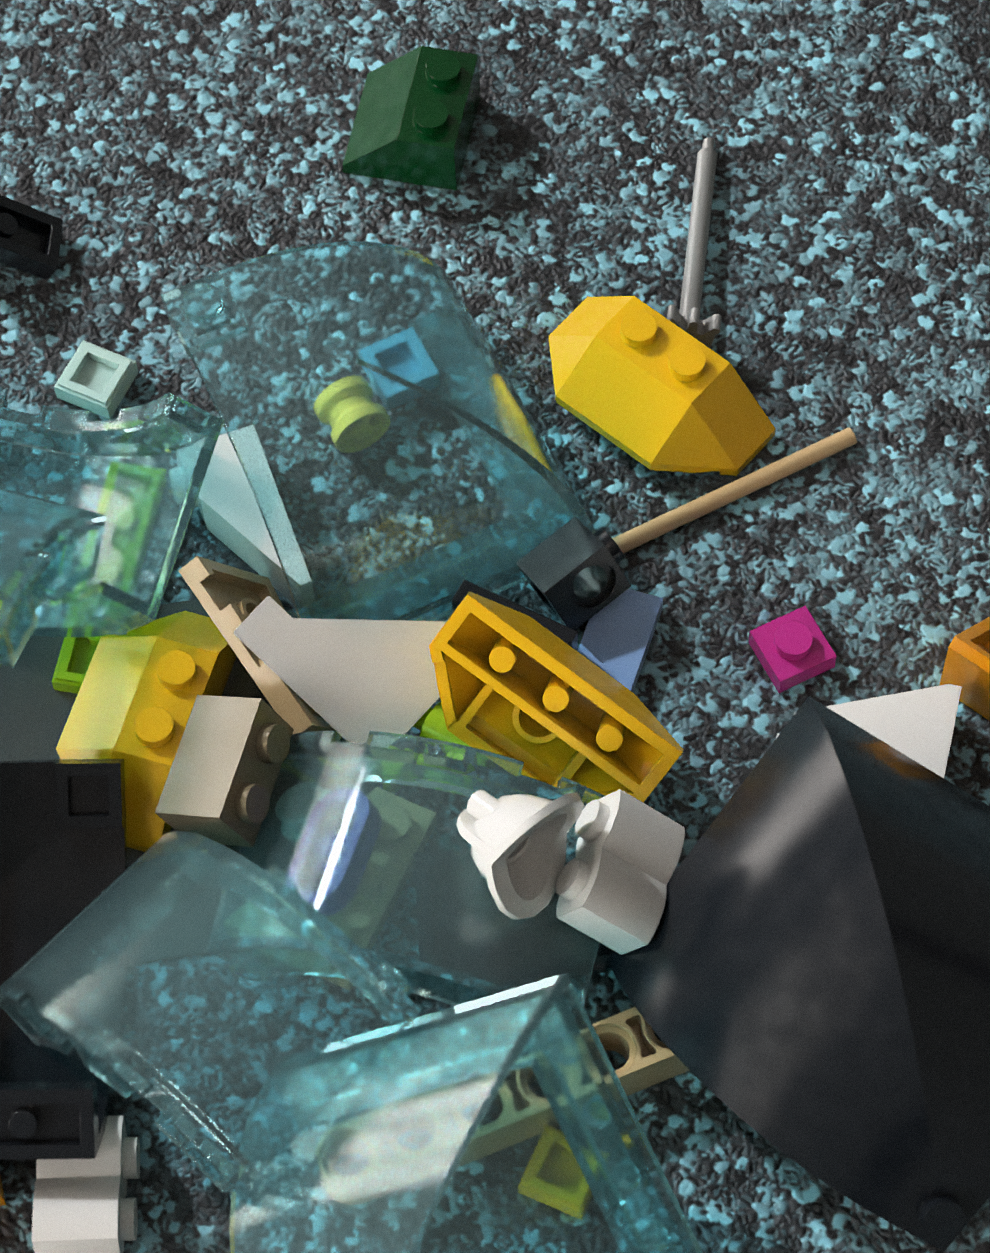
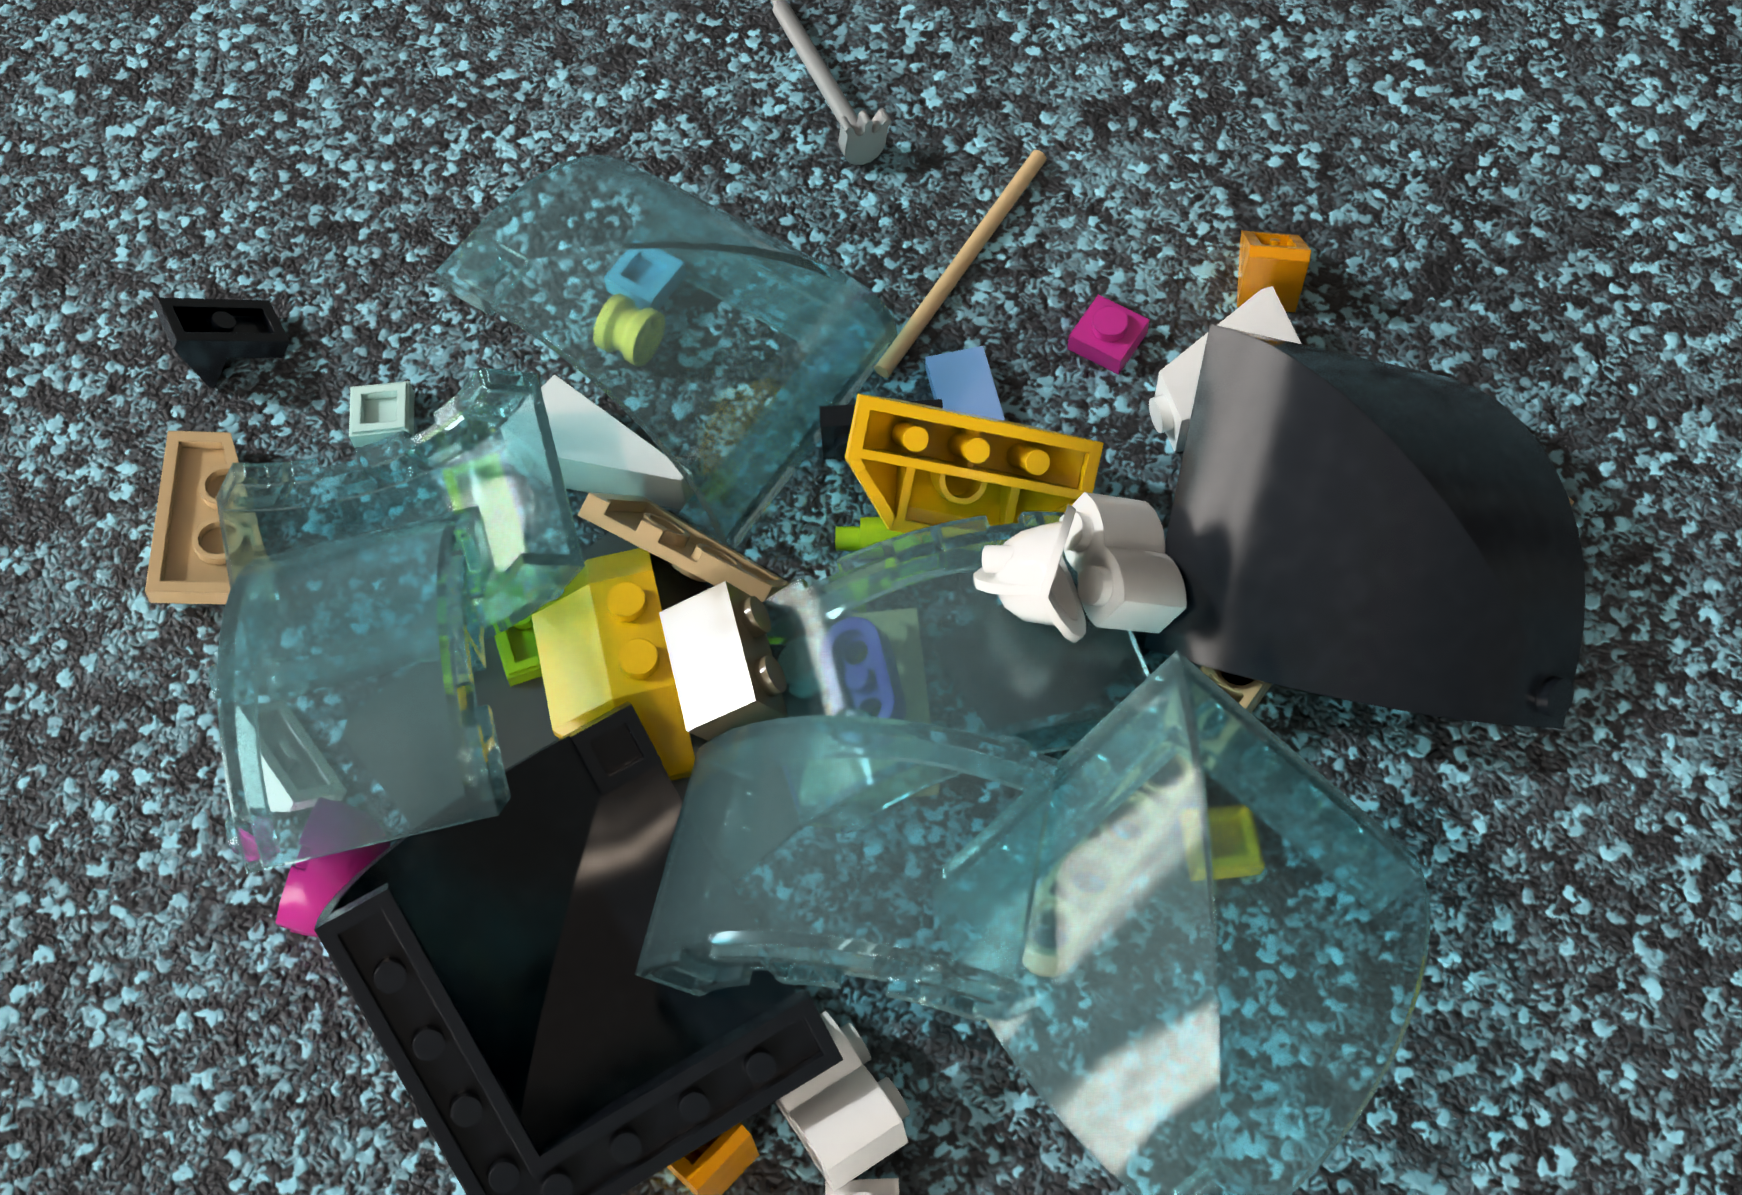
camera: 30 degrees left, 0 degrees up
white sticker [234,596,446,766] -> none
dark green slope [342,46,481,191] -> none
black brick [516,516,631,630] -> none
yellow wedge [549,296,776,476] -> none

